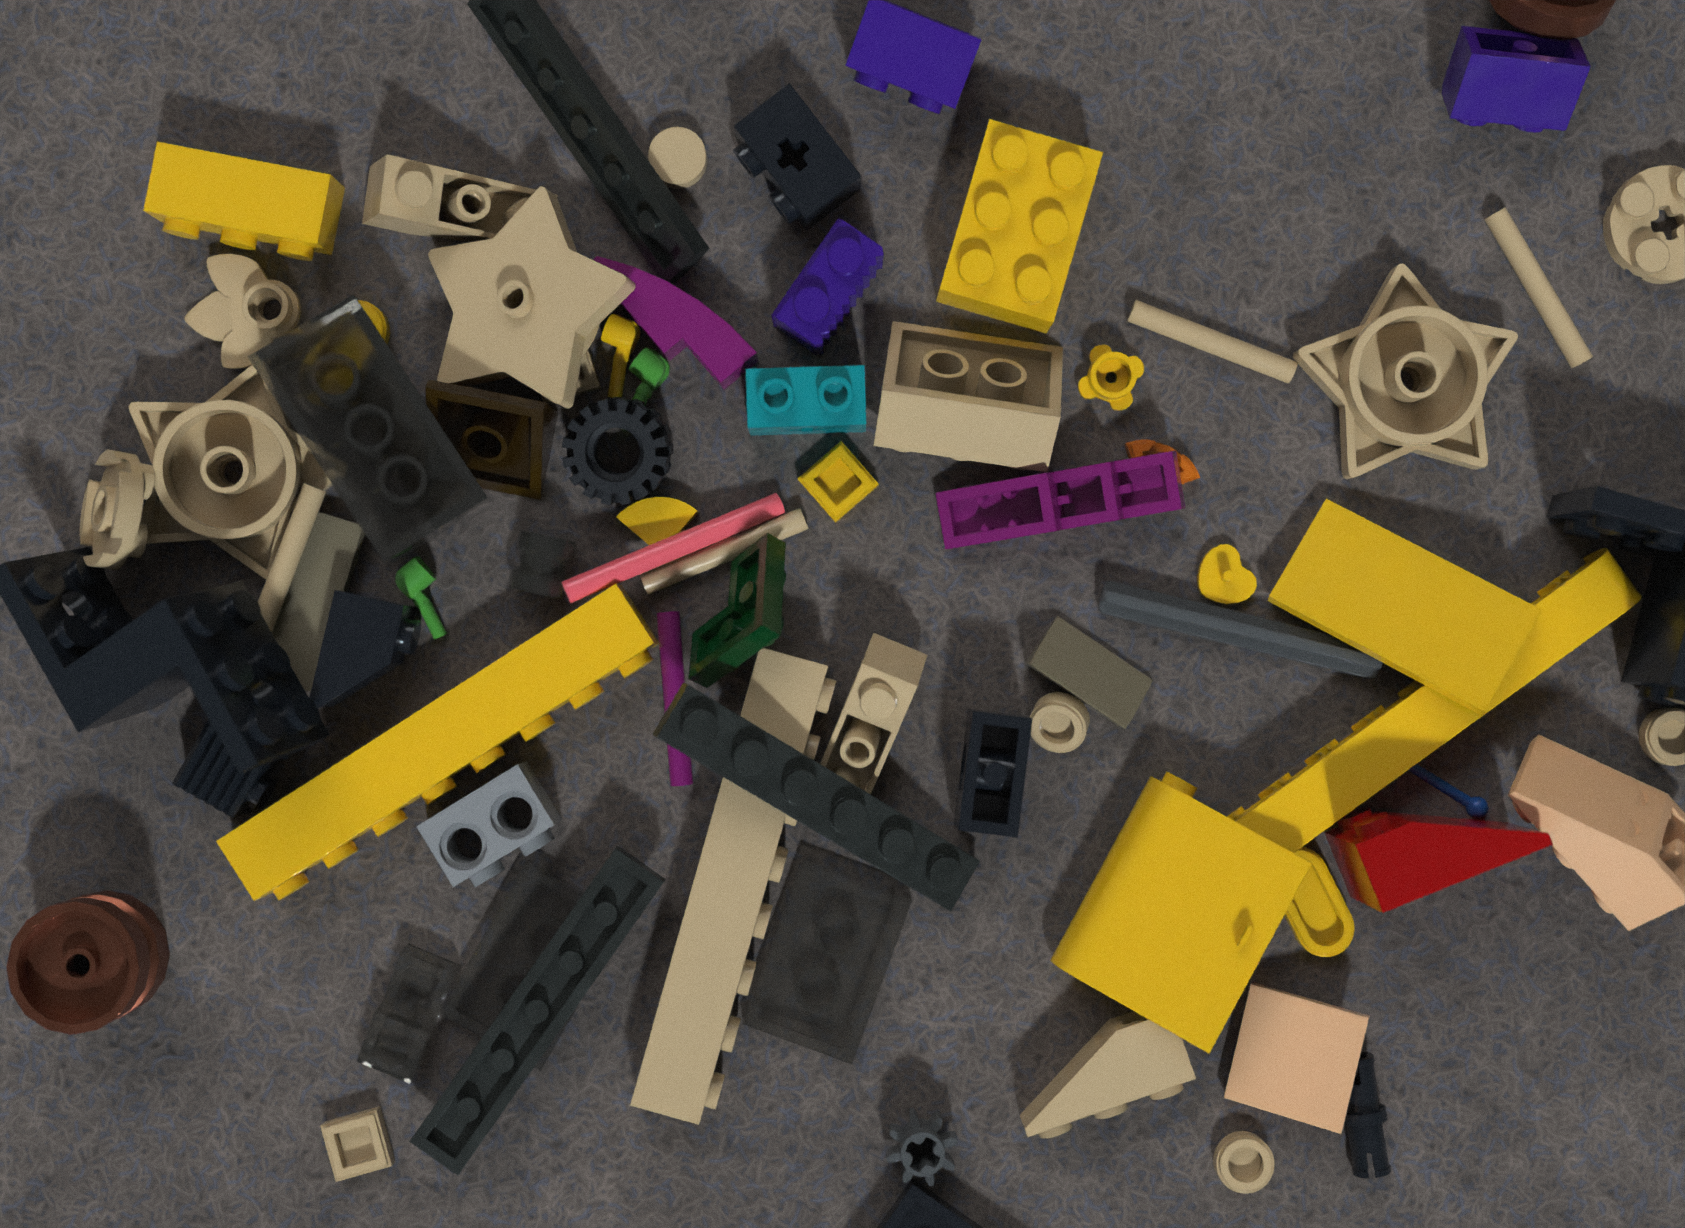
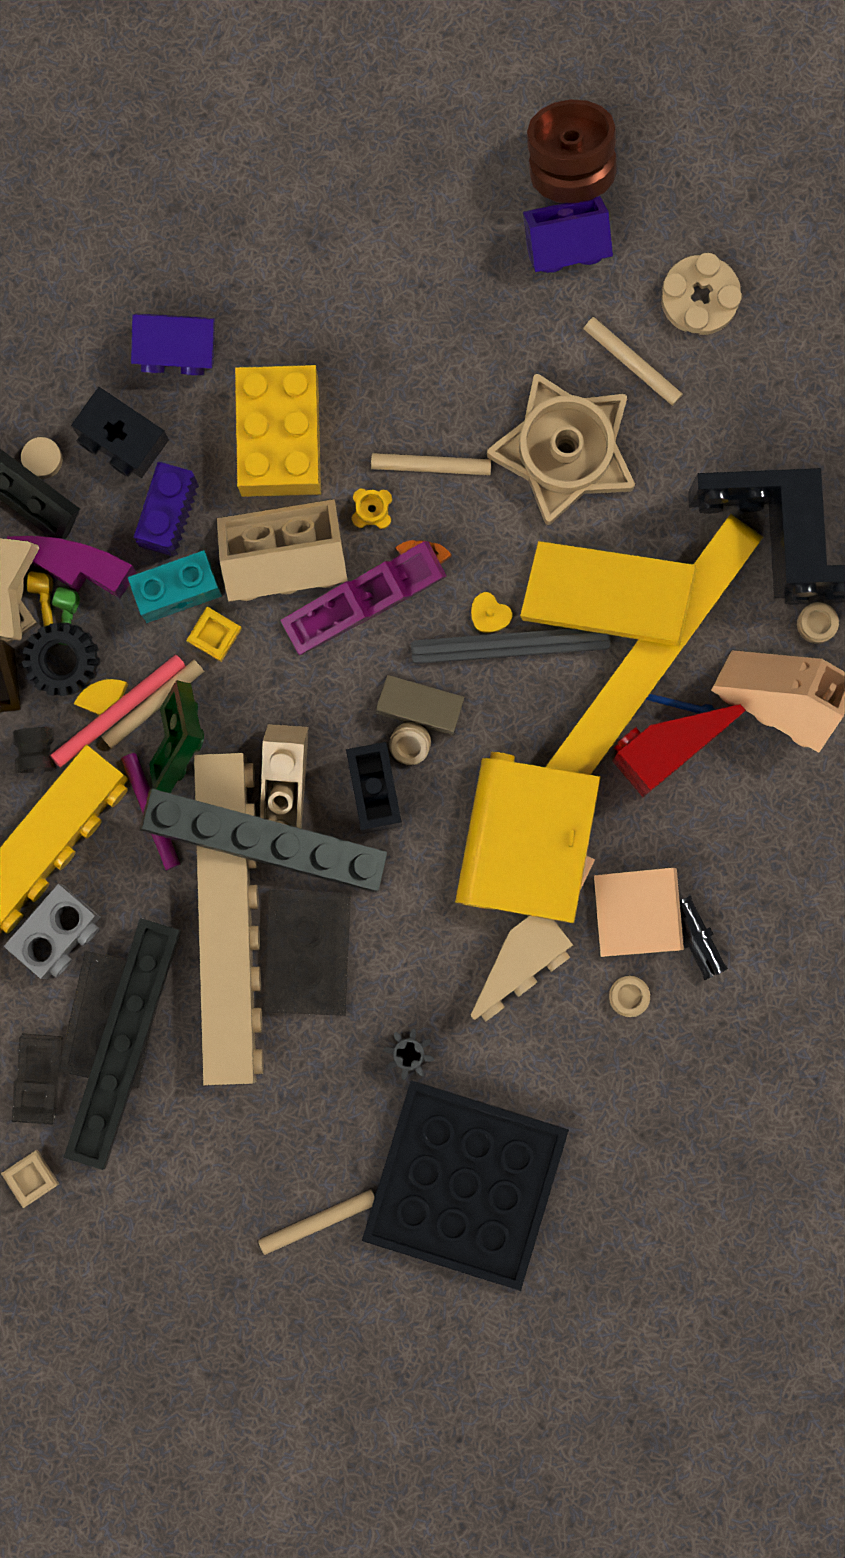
camera: 10 degrees left, 5 degrees down
yellow tile [1284,846,1355,957] -> none

